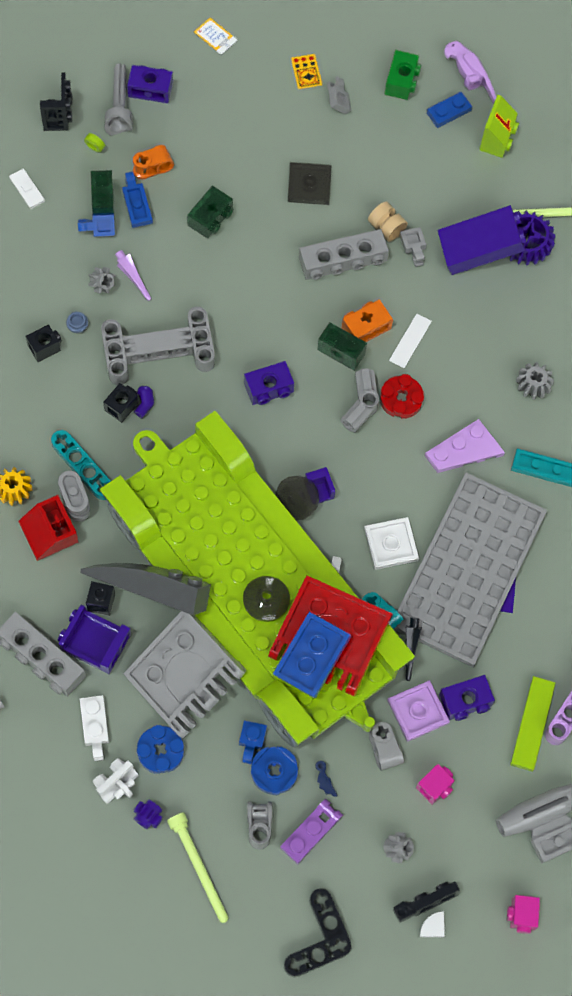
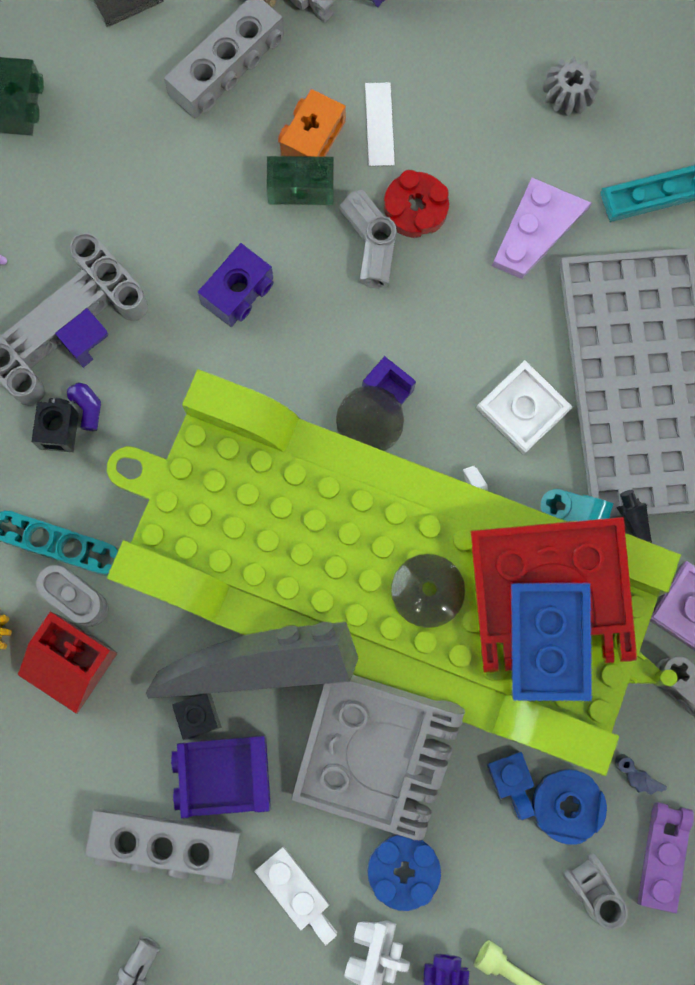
camera: 30 degrees left, 10 degrees up
none -> dark purple panel [55,308,108,368]

